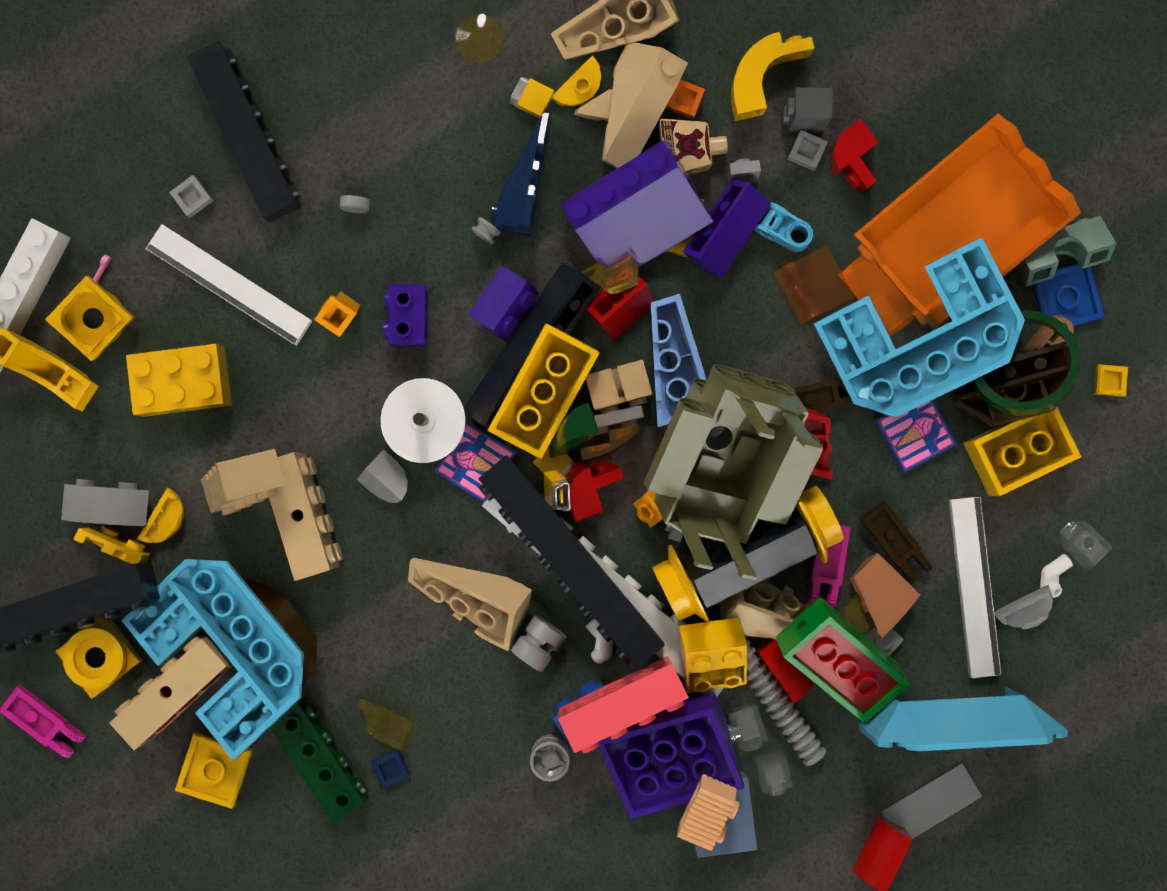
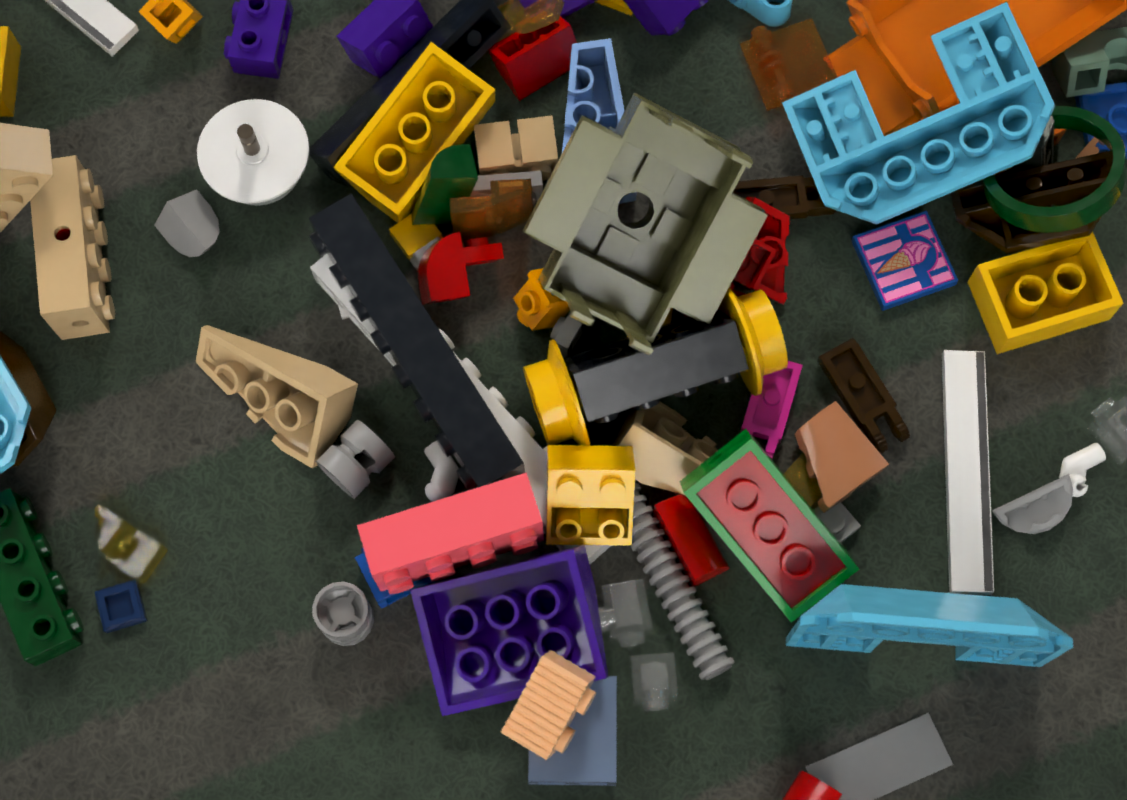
camera: 15 degrees right, 15 degrees down
tile [435,421,517,502] -> none
piece [543,470,571,511] -> none

